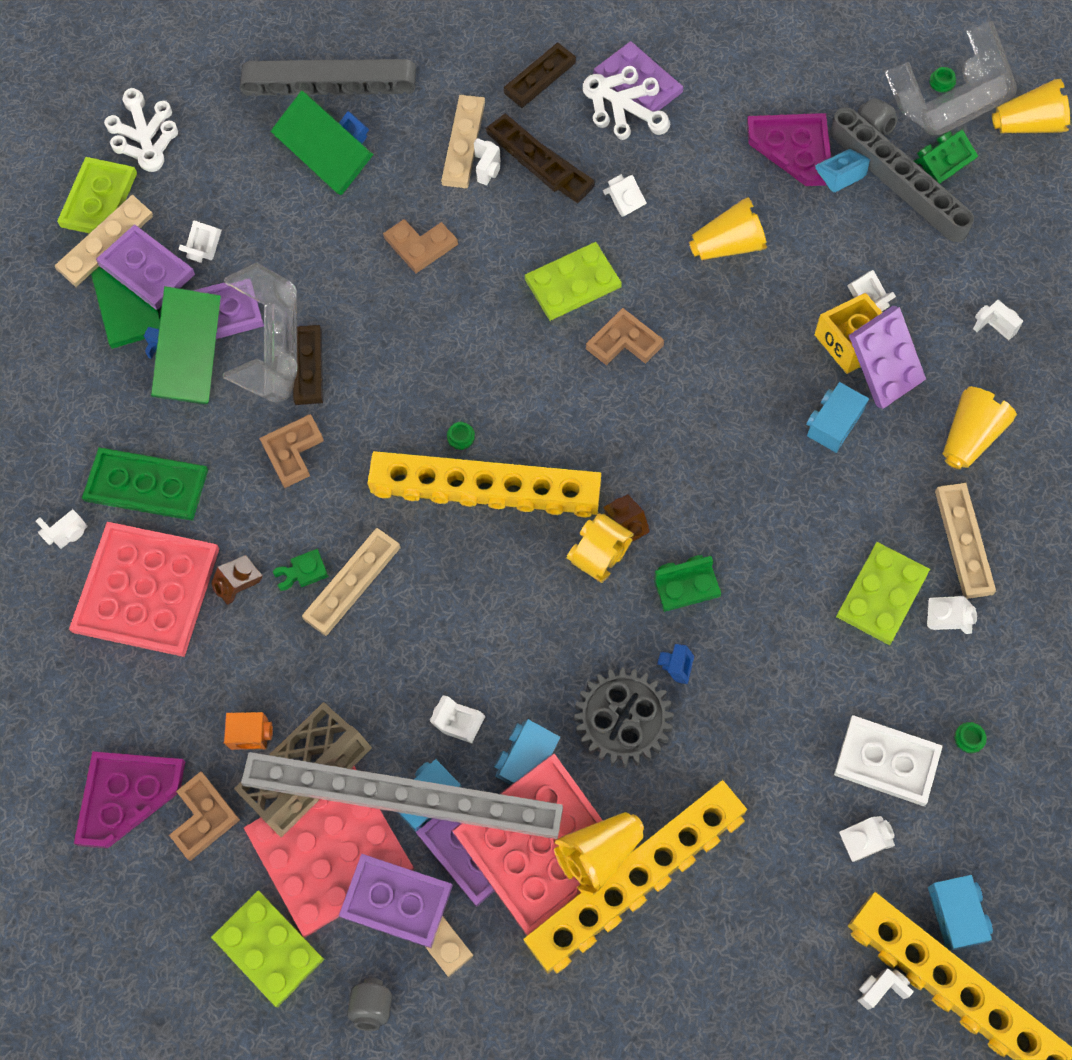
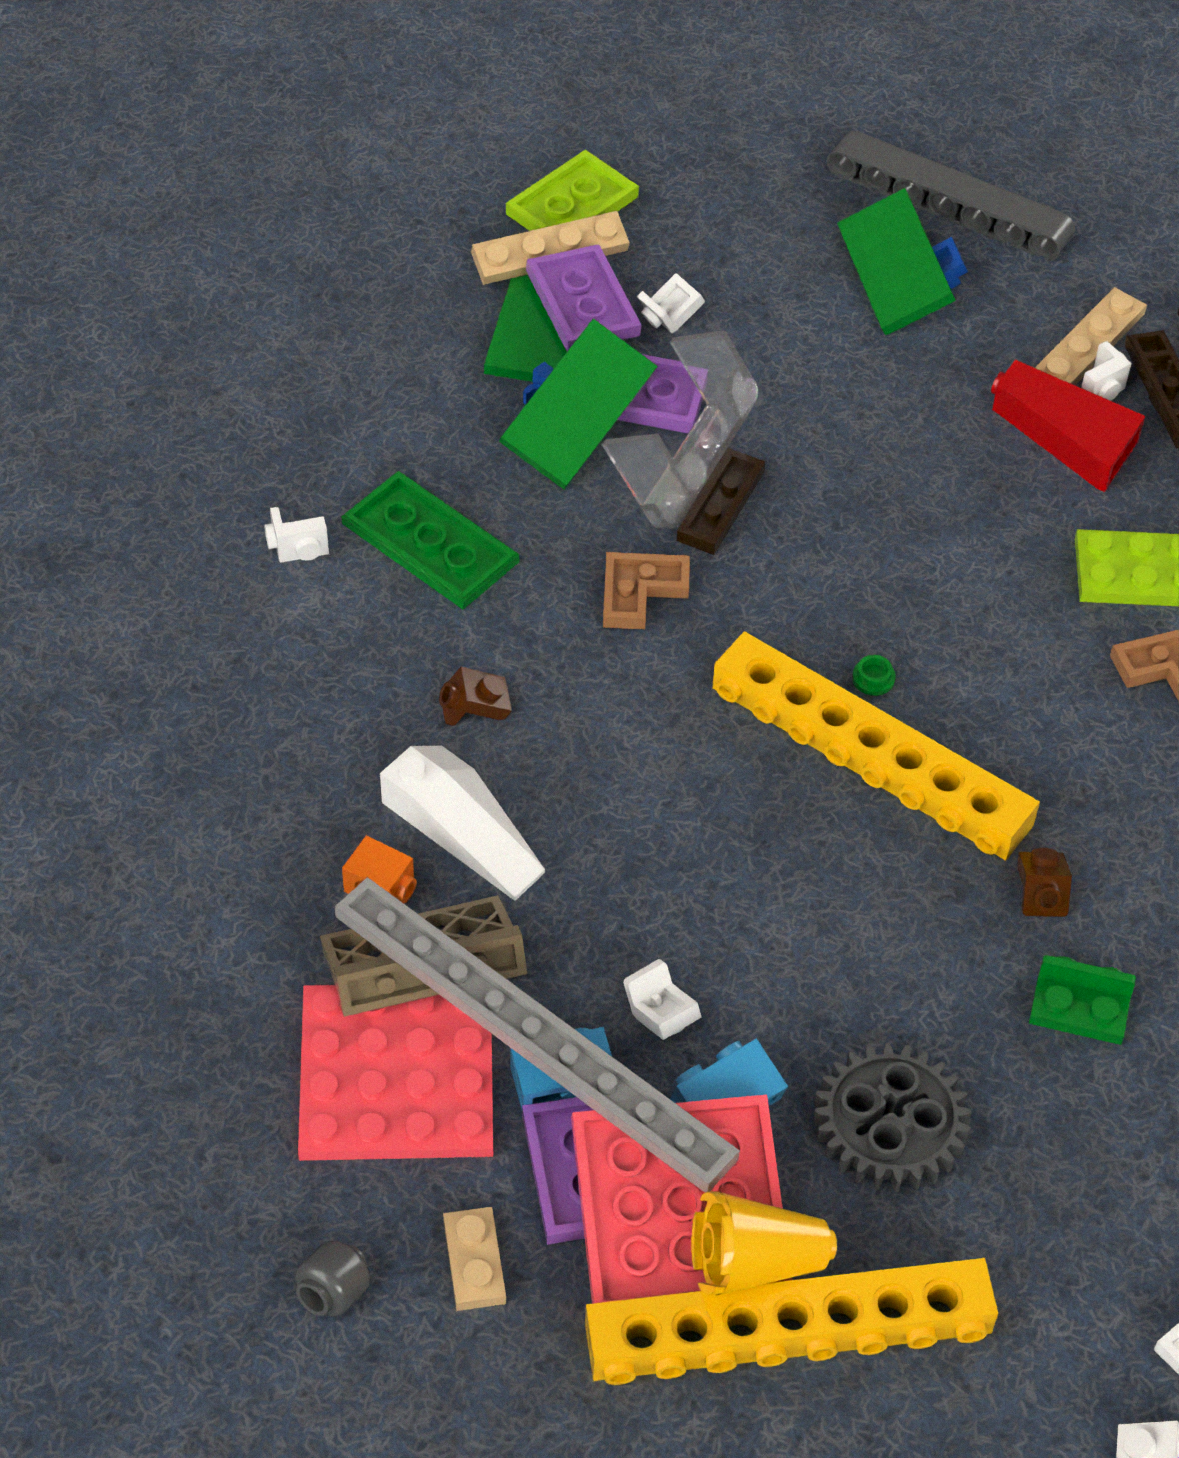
camera: 25 degrees right, 15 degrees down
coral plate [69,522,220,657] -> none
magenta plate [74,751,186,848] -> none
white plant [104,88,178,172] -> none
medium nougat plate [169,772,240,861] -> none
lime plate [211,890,325,1008] -> none
green plate [273,549,329,591] -> none
tan plate [302,528,401,636] -> none
medium lavender plate [339,854,453,948] -> none
medium nougat plate [383,219,458,273] -> none
yellow brick [566,513,634,583] -> none
blue tile [657,644,694,684] -> none
none -> white wedge [380,746,545,901]
none -> red slope [991,360,1145,492]

